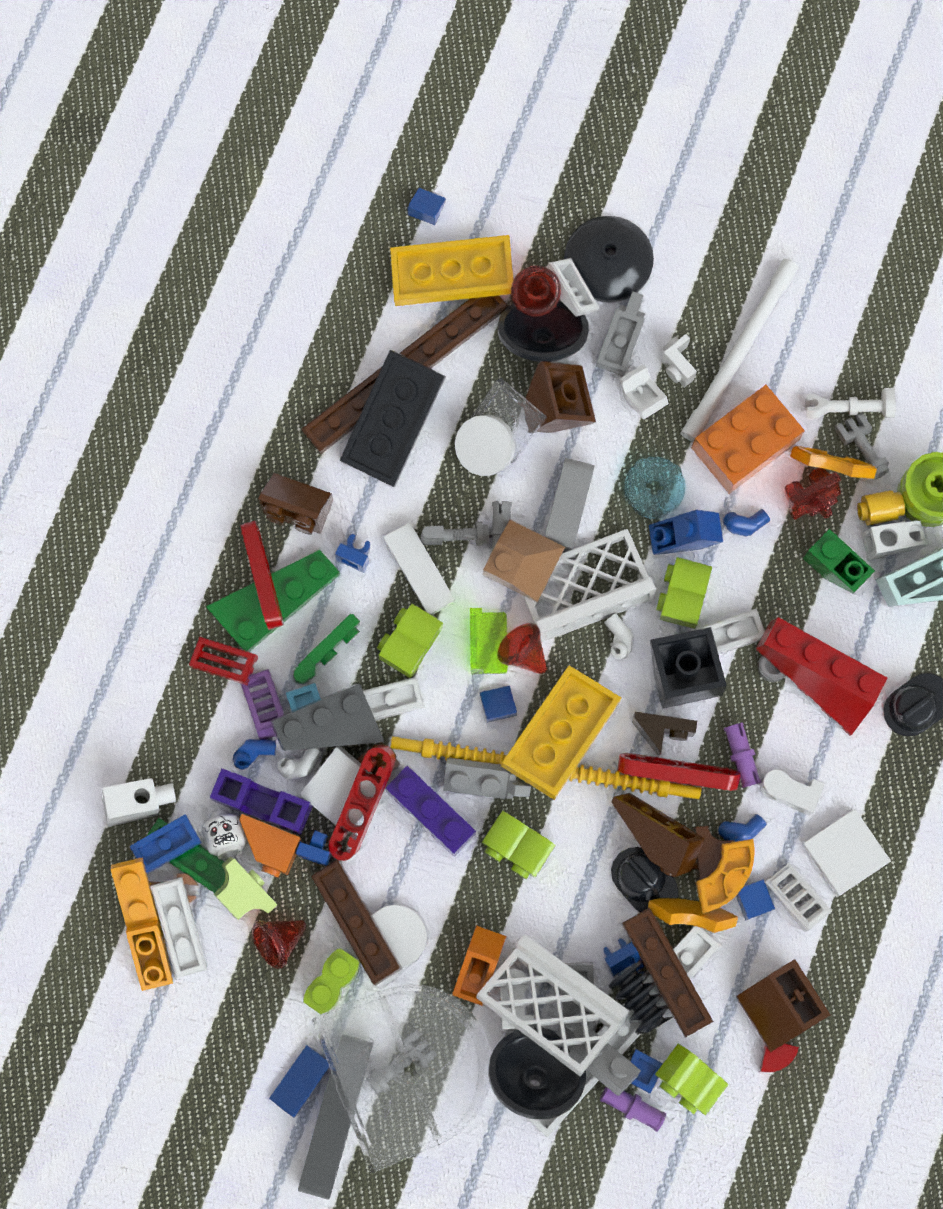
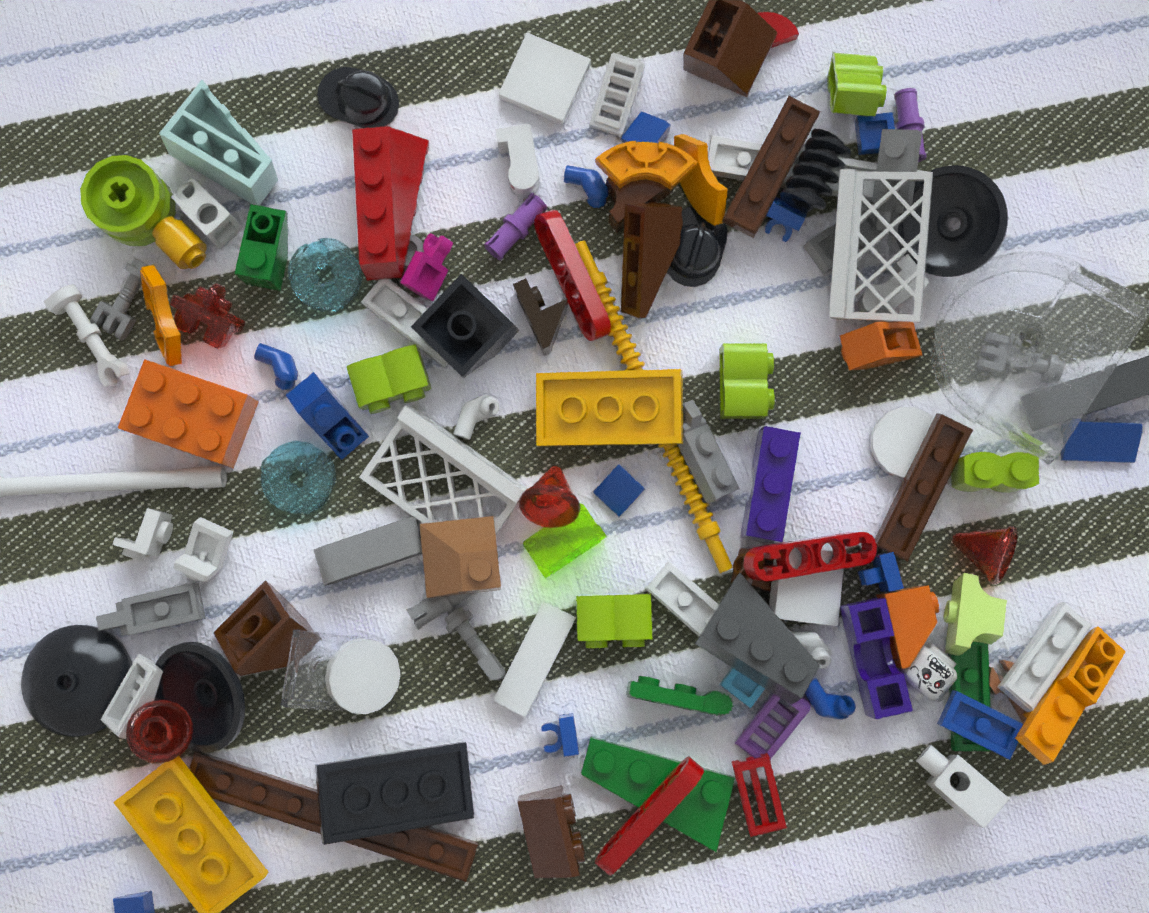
camera: 120 degrees left, 5 degrees up
none -> clear light blue plate [288,238,362,311]
none -> dark pink plate [400,233,453,301]

